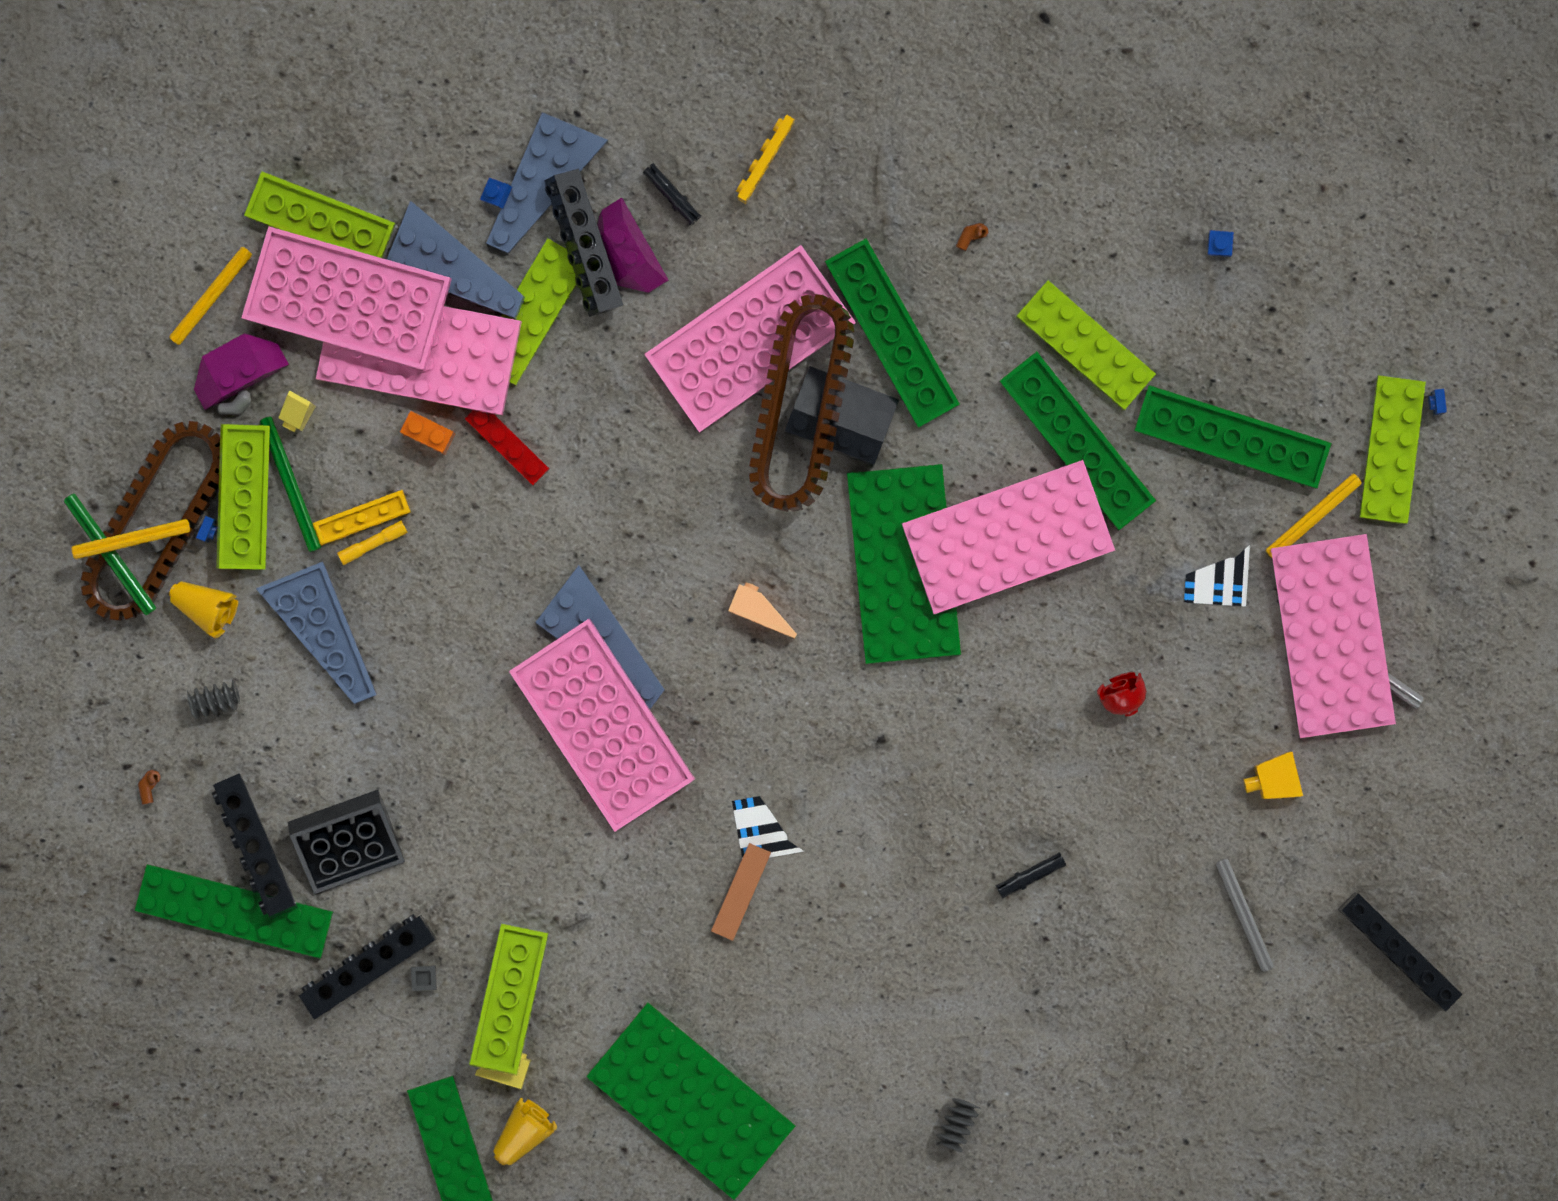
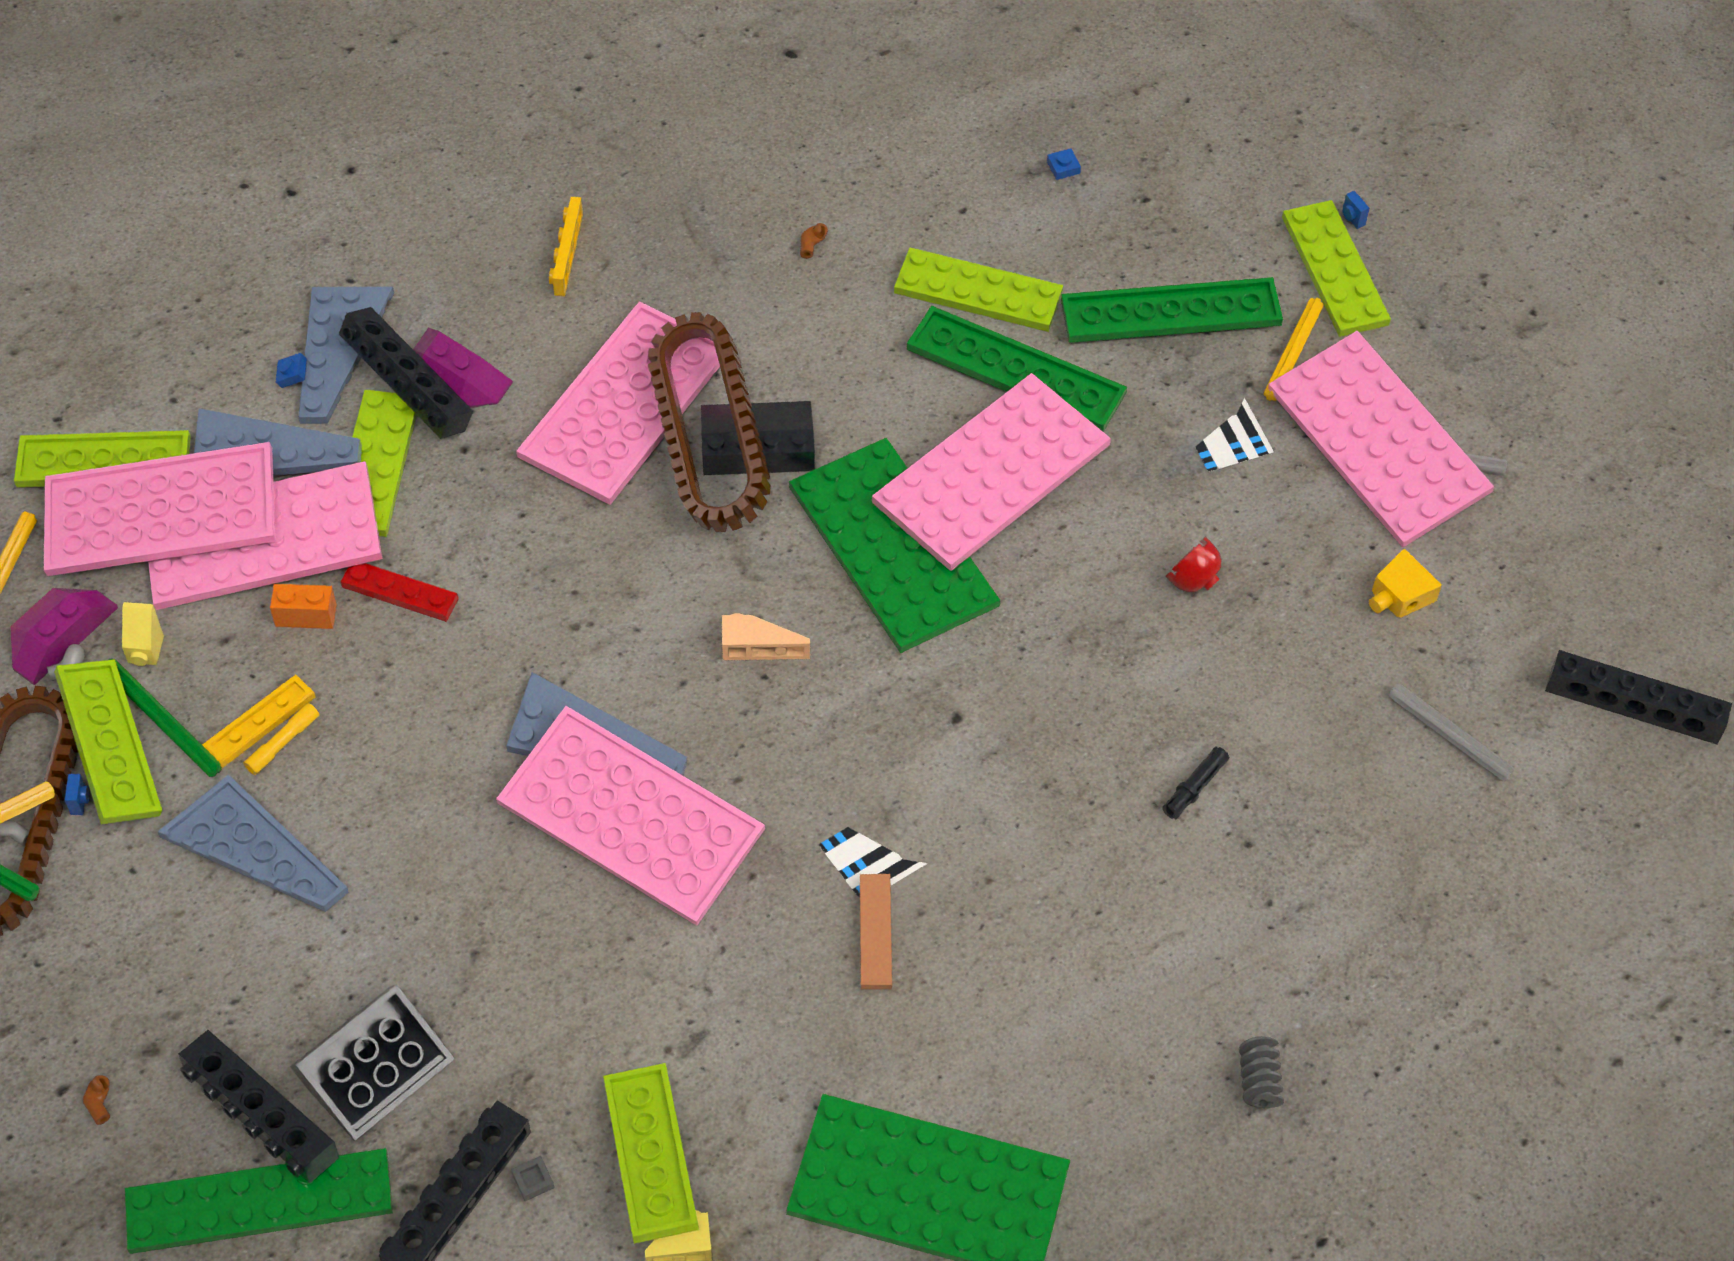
camera: 25 degrees left, 30 degrees down
yellow cone [169,581,238,638] -> none
dark grey piece [187,680,240,719] -> none
black pin [643,163,702,226] -> none
green plate [825,238,960,428] -> none

